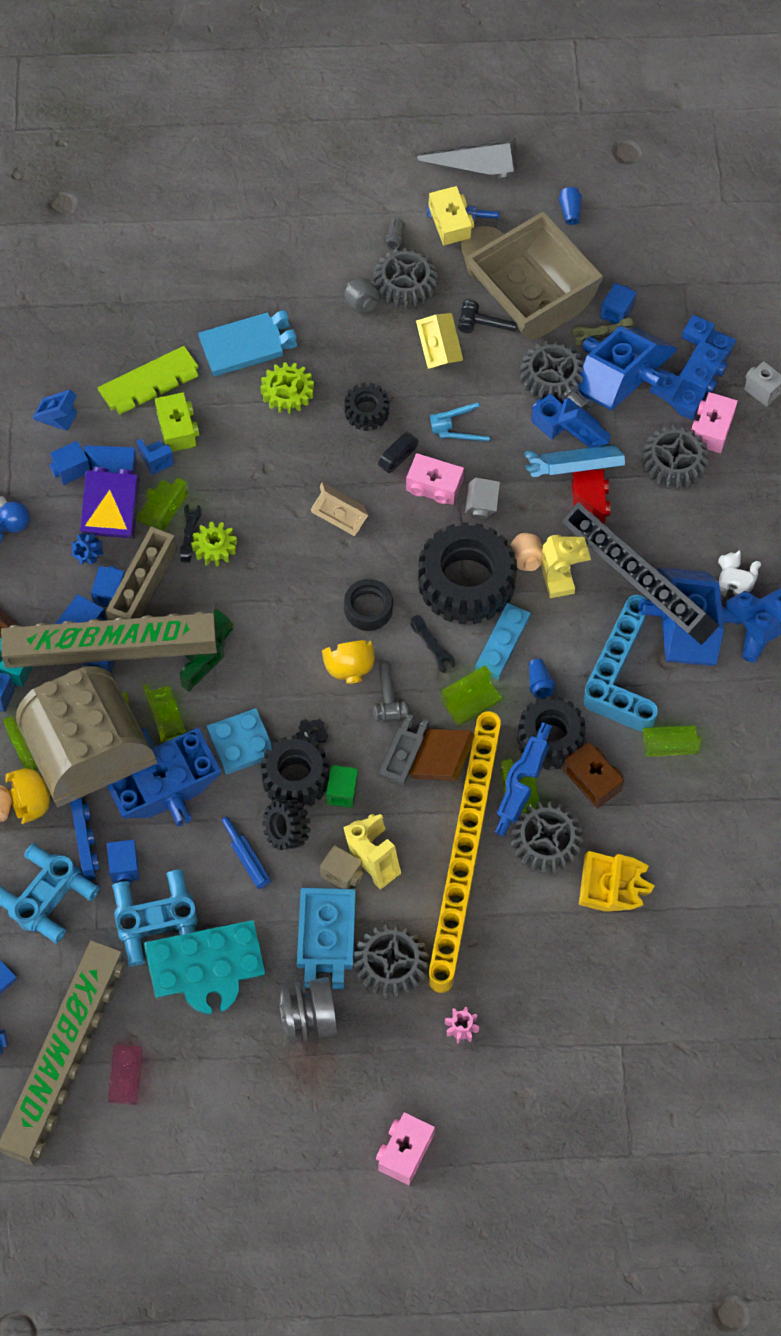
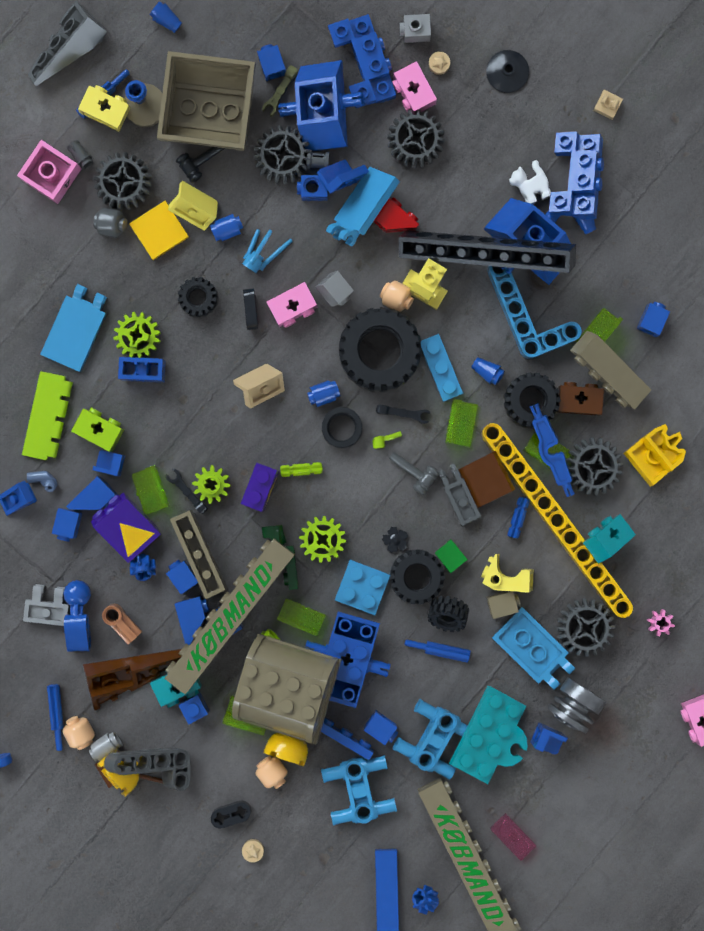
camera: 45 degrees left, 25 degrees up
yellow cylinder [322,640,375,684] -> none
none -> bright pink brick [17,140,81,204]
none -> sand blue arm [27,471,57,492]
none -> nougat piece [102,603,142,645]
none -> blue brick [118,357,166,382]
none -> blue cone [125,80,147,104]
none -> yellow tile [129,201,189,261]
none -> blue brick [210,214,243,241]
none -> dark purple brick [241,463,279,512]
none -> lime axle [280,462,323,477]
none -> lime gear [299,516,346,563]
none -> blue brick [307,380,340,407]
none -> lime hand [373,431,402,449]
none -> tan tile [429,52,450,75]
none -> blue axle [508,497,530,539]
none -> blue panel [530,722,568,754]
none -> dark tan brick [570,331,651,410]
none -> teal brick [583,514,636,564]
none -> blue brick [636,302,670,337]

